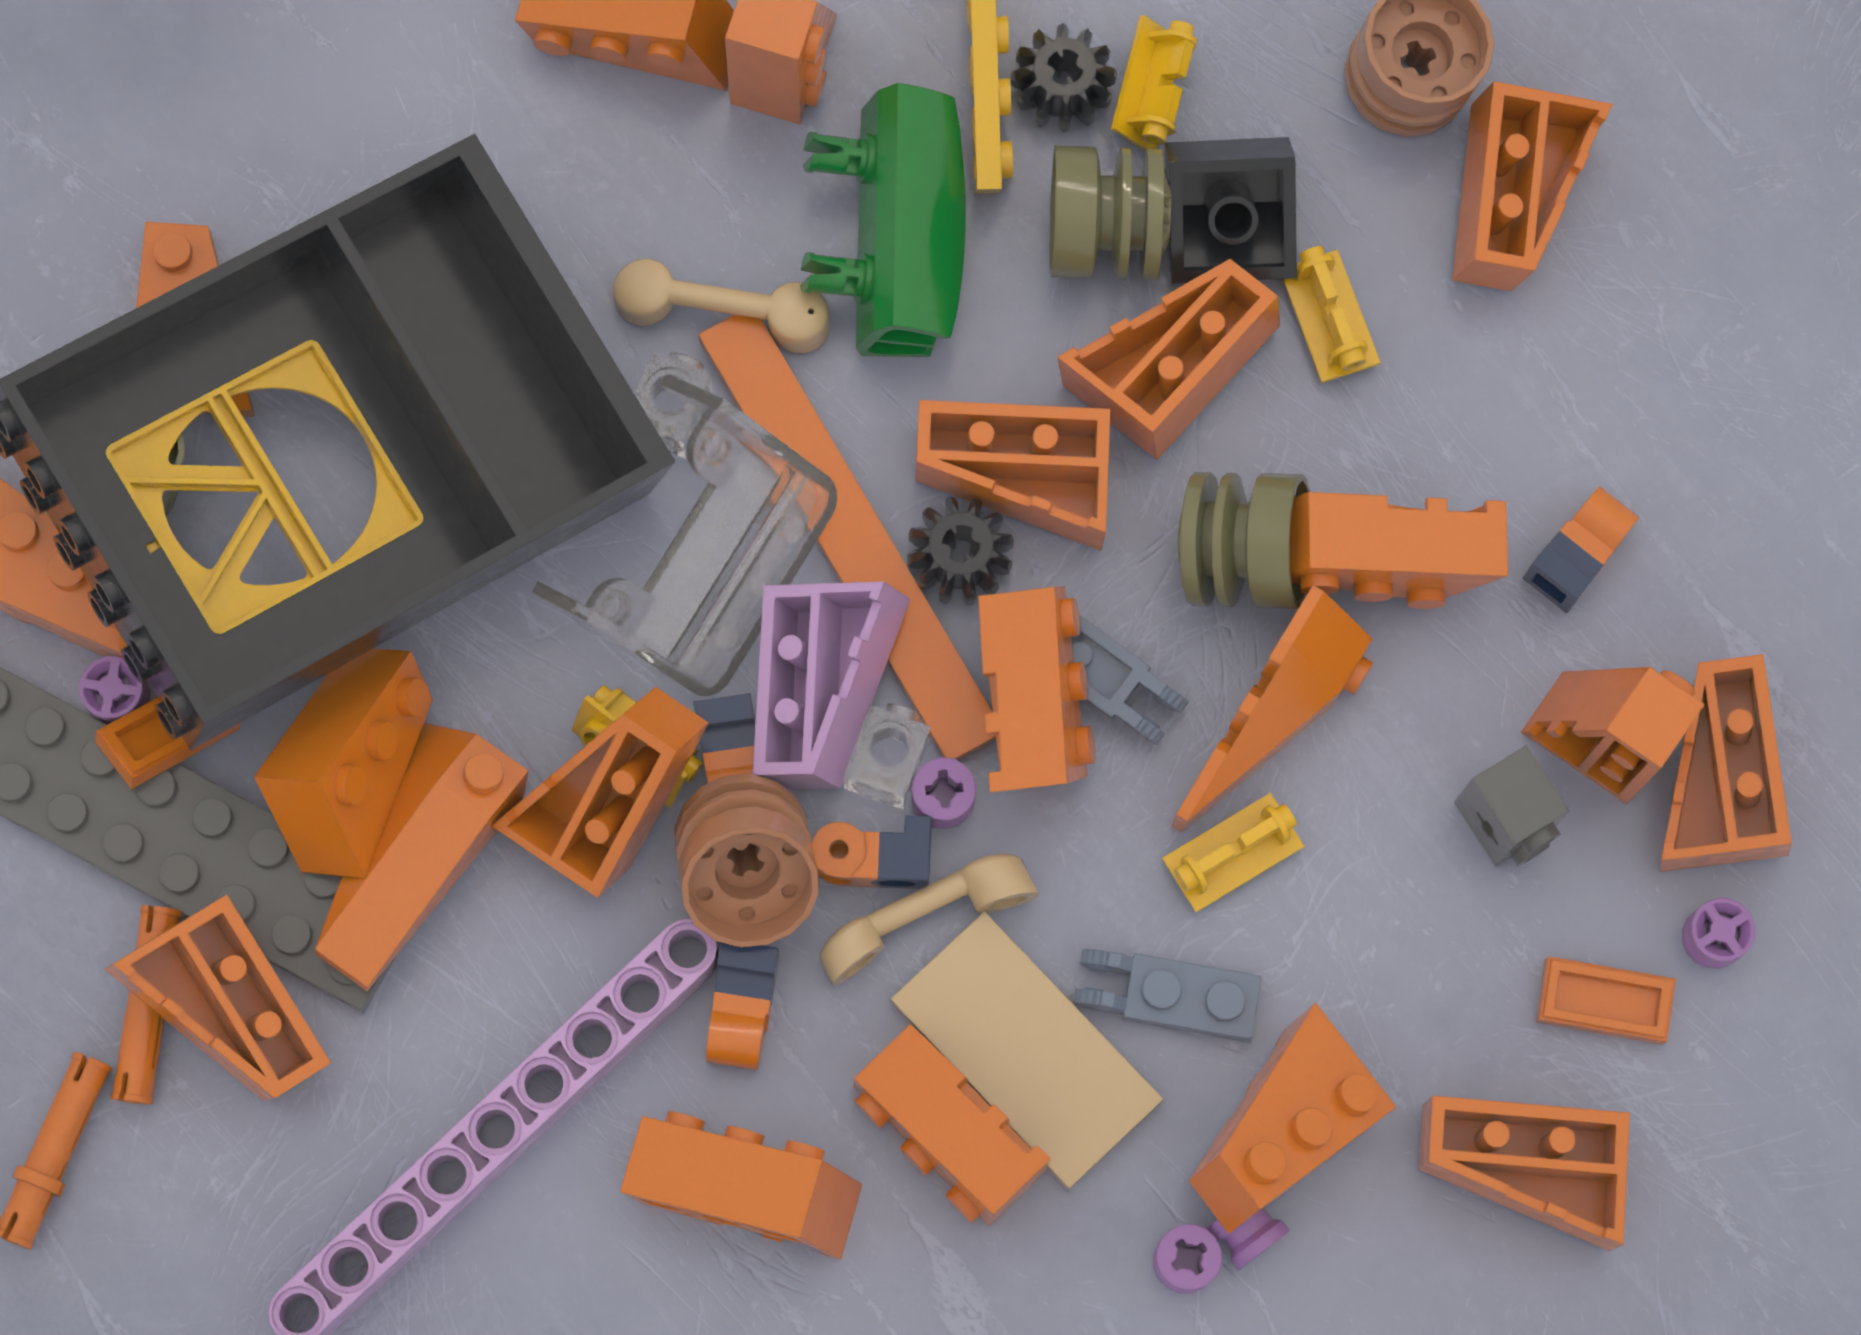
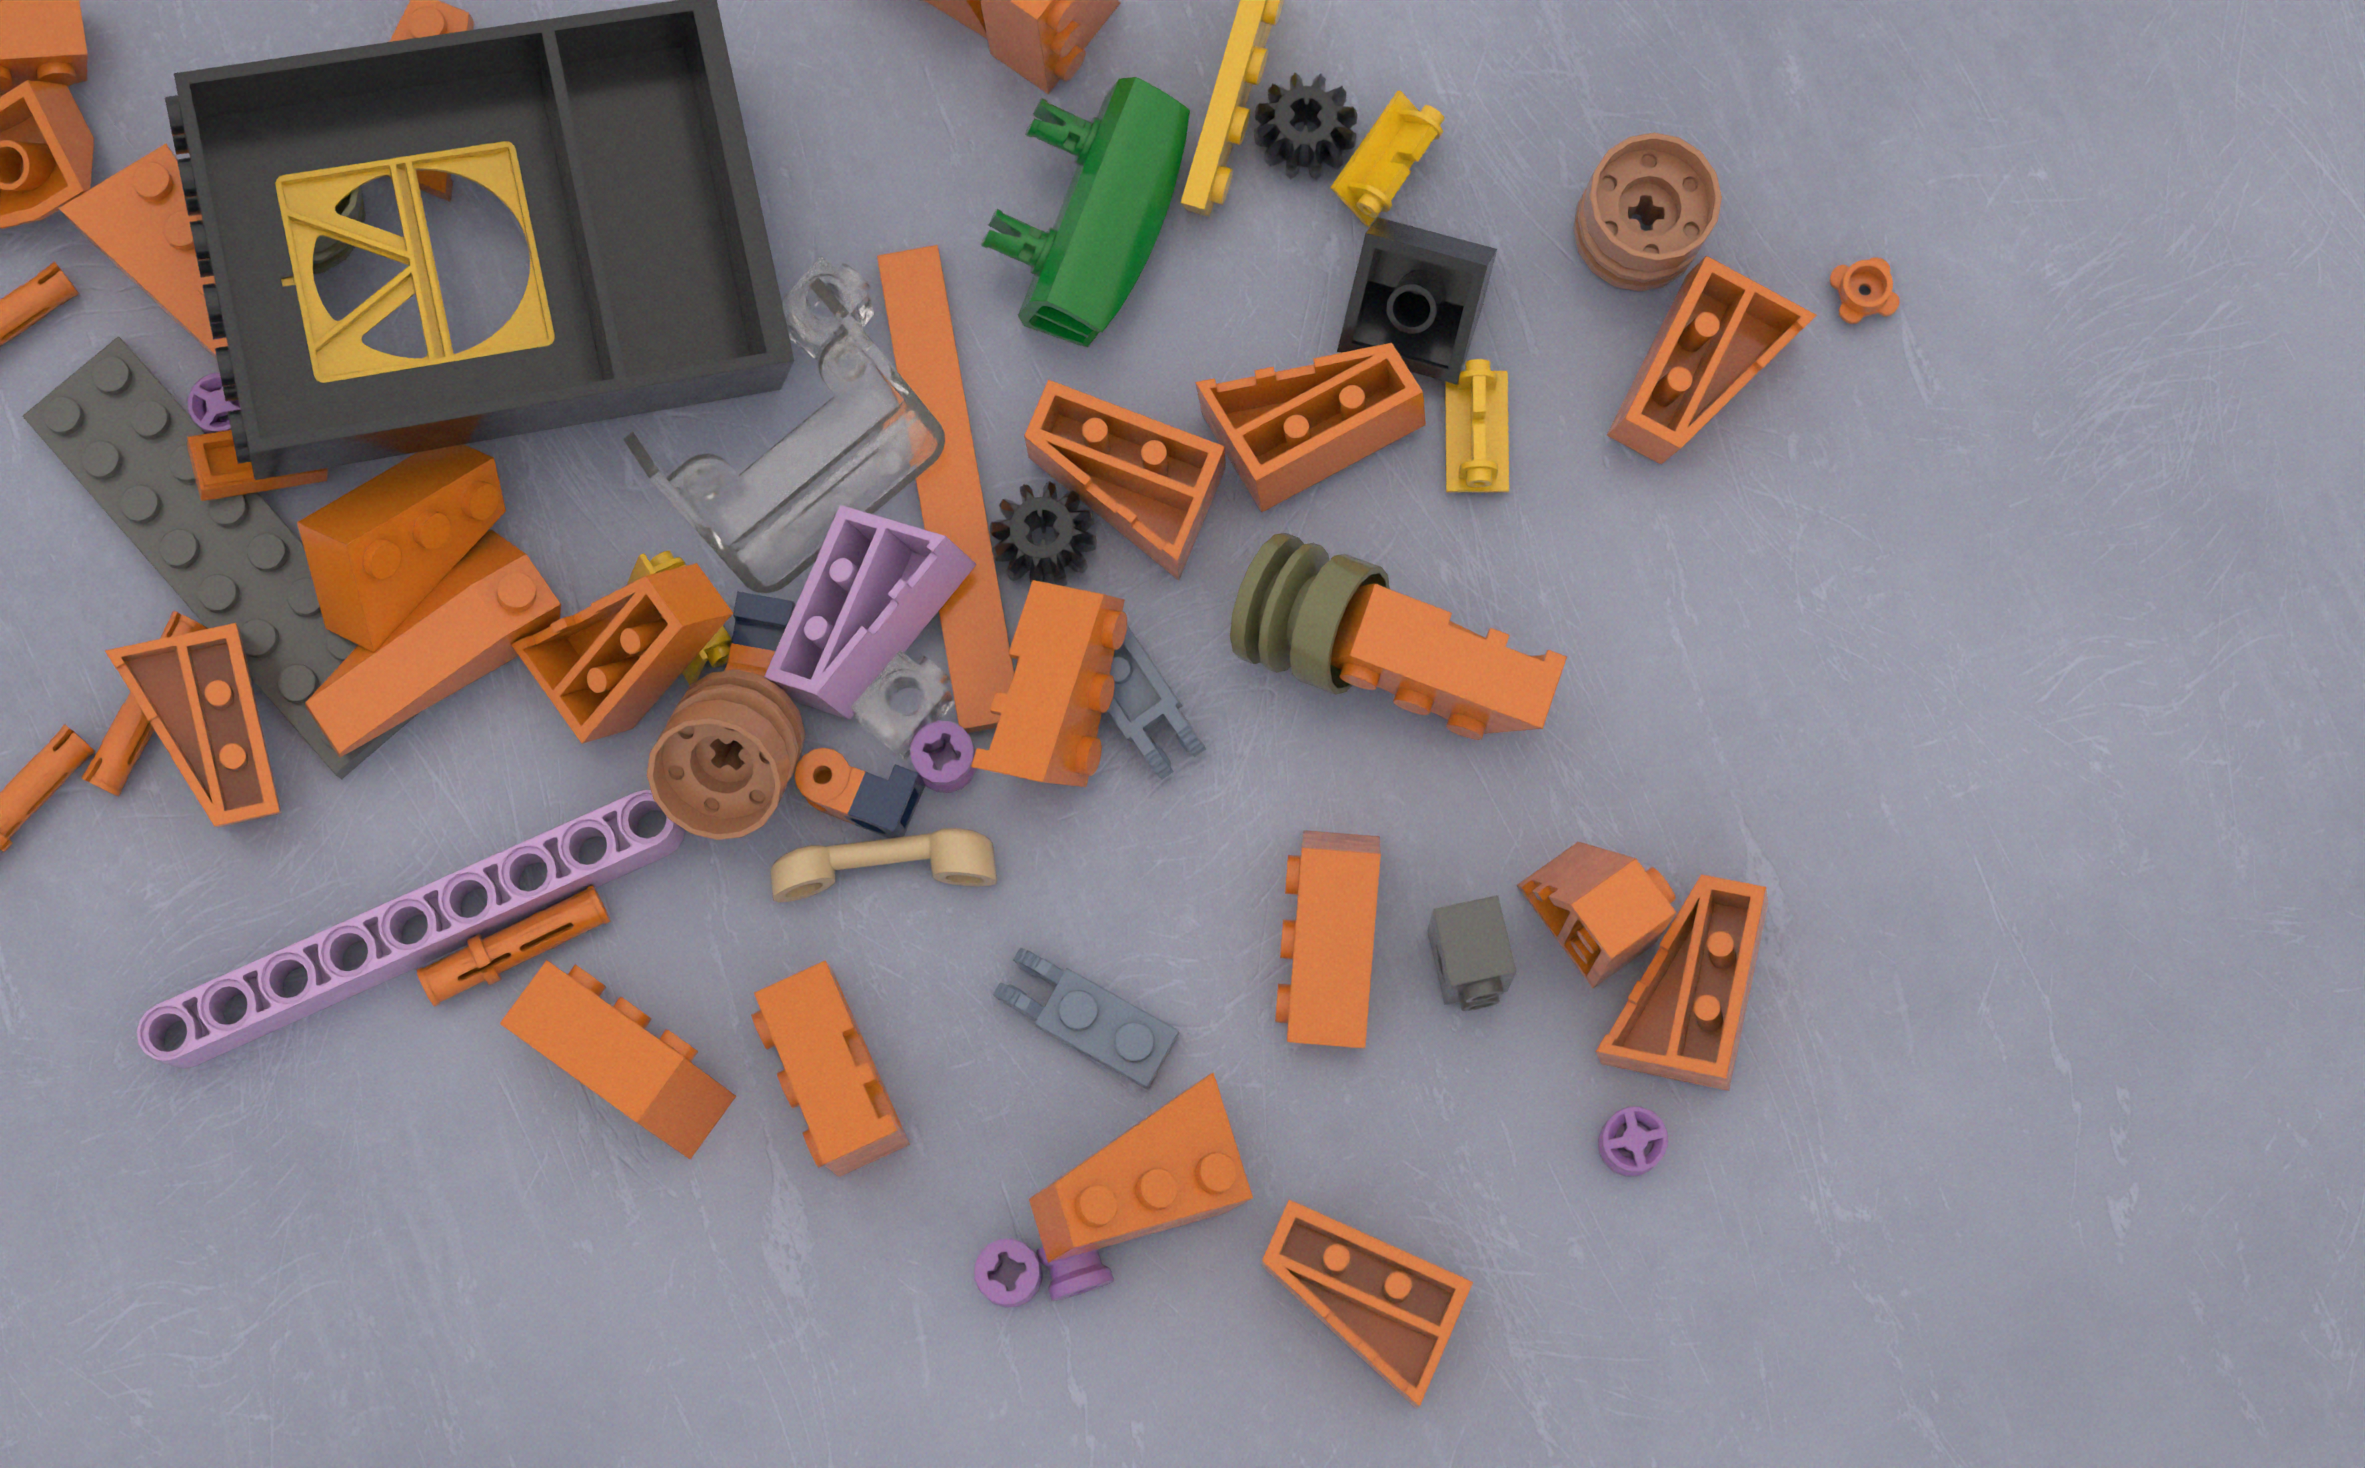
camera: 30 degrees right, 0 degrees up
tan piece [613,258,830,354] -> none
leg [706,942,779,1070] -> none
tan tile [890,911,1163,1191] -> none
olive wheel [1049,145,1171,280] -> none
yellow hinge [1162,792,1305,913] -> none
orange wedge [1171,585,1374,832] -> none
leg [1522,486,1639,613] -> none
orange tile [1536,956,1676,1045] -> none
none -> orange pin [416,884,611,1007]
none -> orange wedge [1275,830,1381,1048]
none -> orange plate [1829,257,1900,324]

